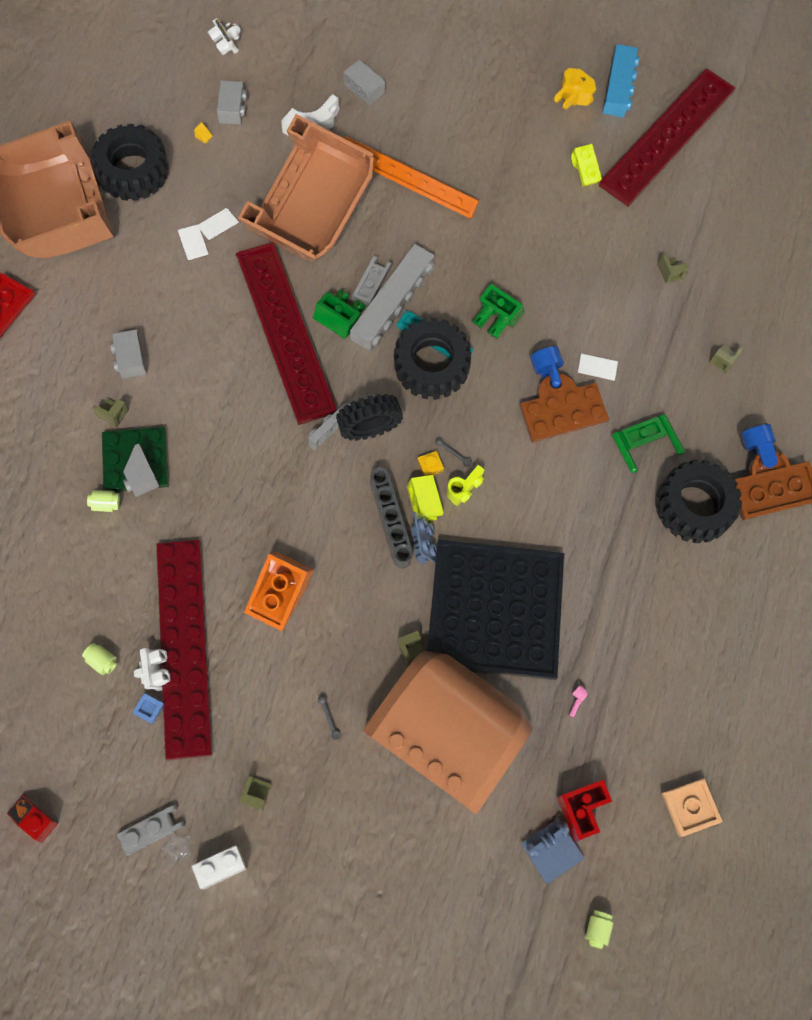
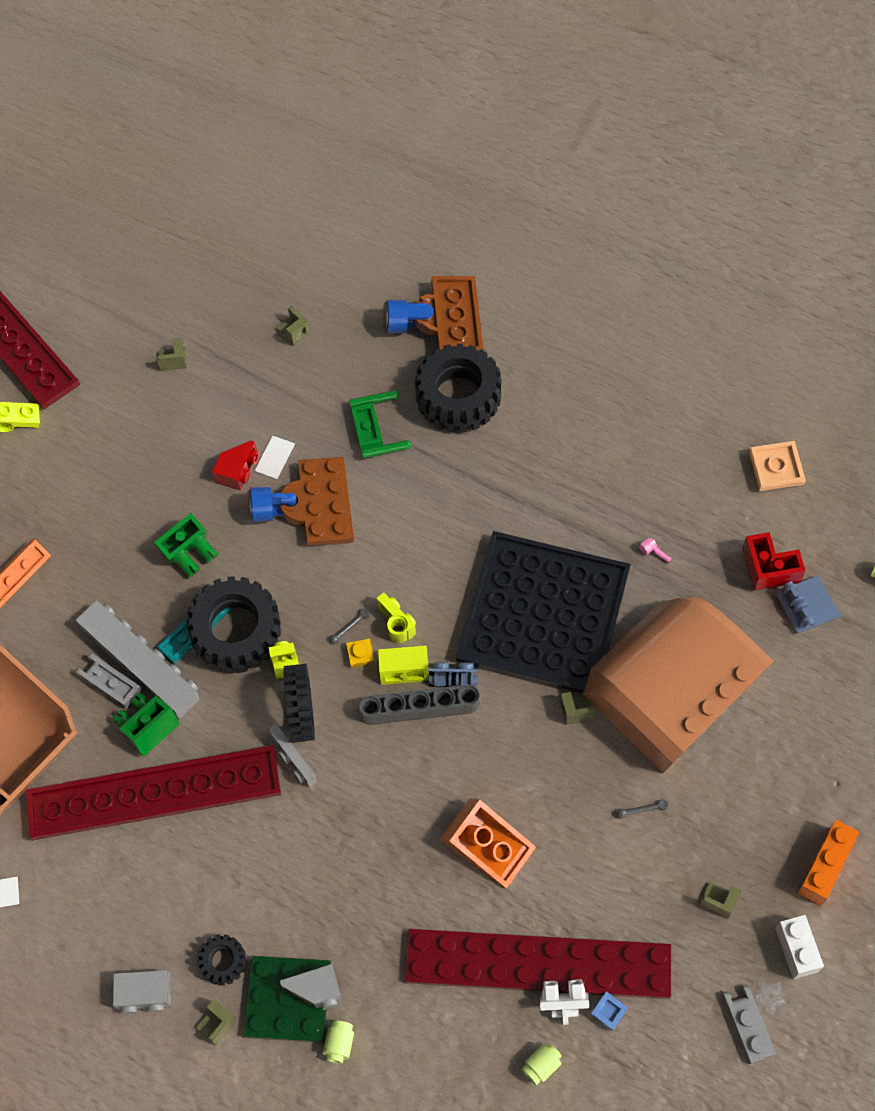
camera: 70 degrees left, 5 degrees down
none -> black tyre [197,934,247,986]
none -> red slope [212,440,259,491]
none -> neon yellow plate [269,641,299,680]
none -> orange brick [797,820,859,906]

